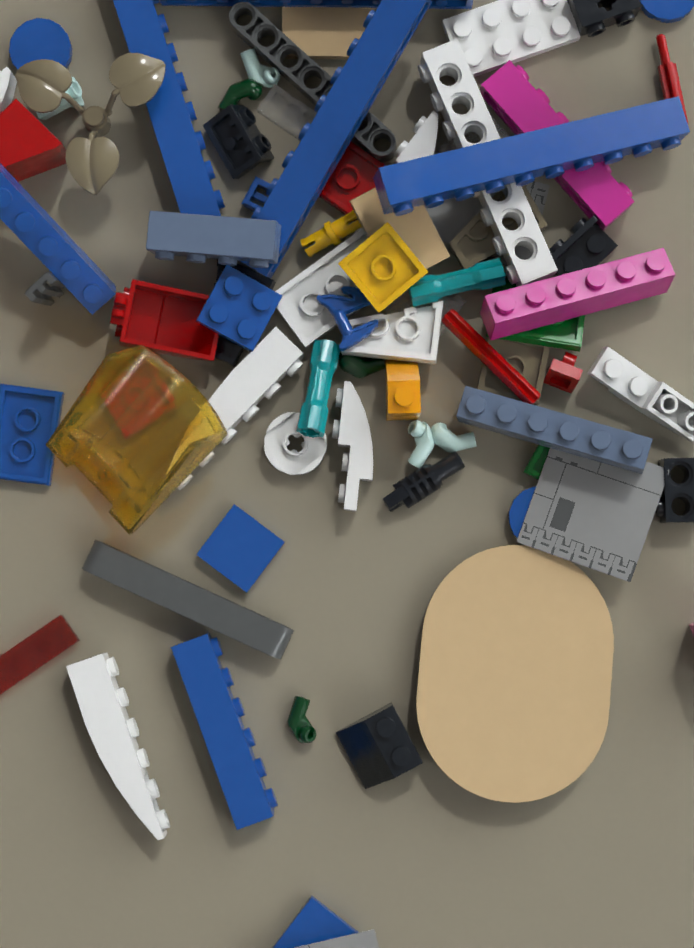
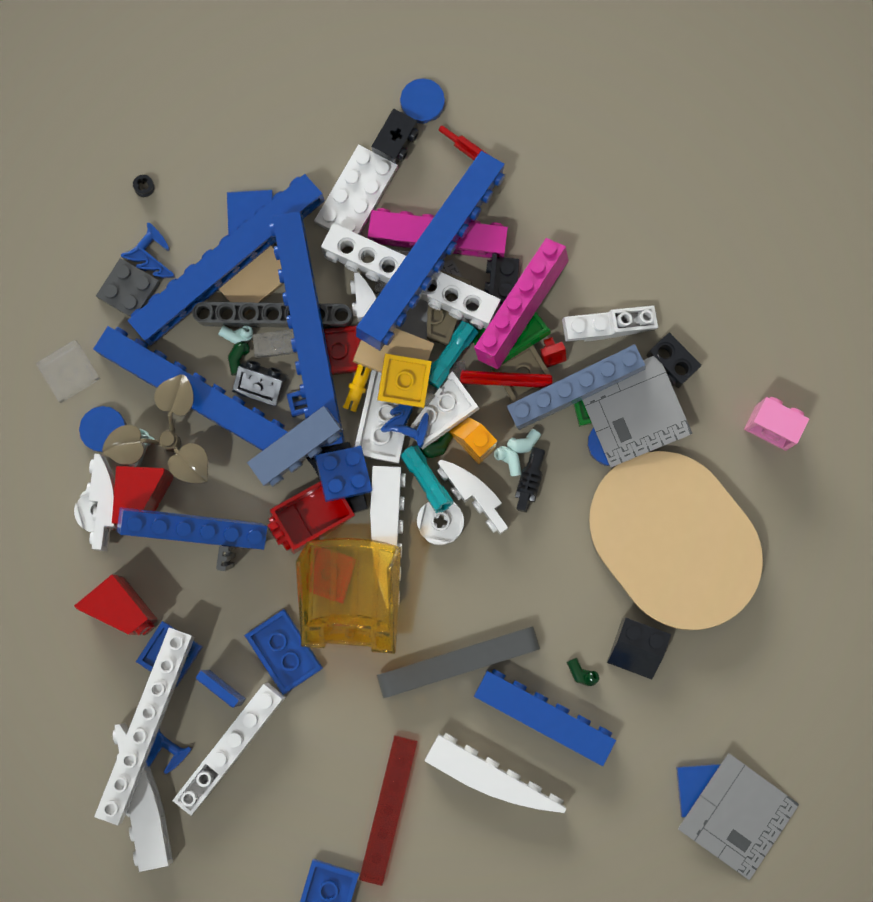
camera: 40 degrees left, 5 degrees down
blue tile [196,504,285,593] -> none

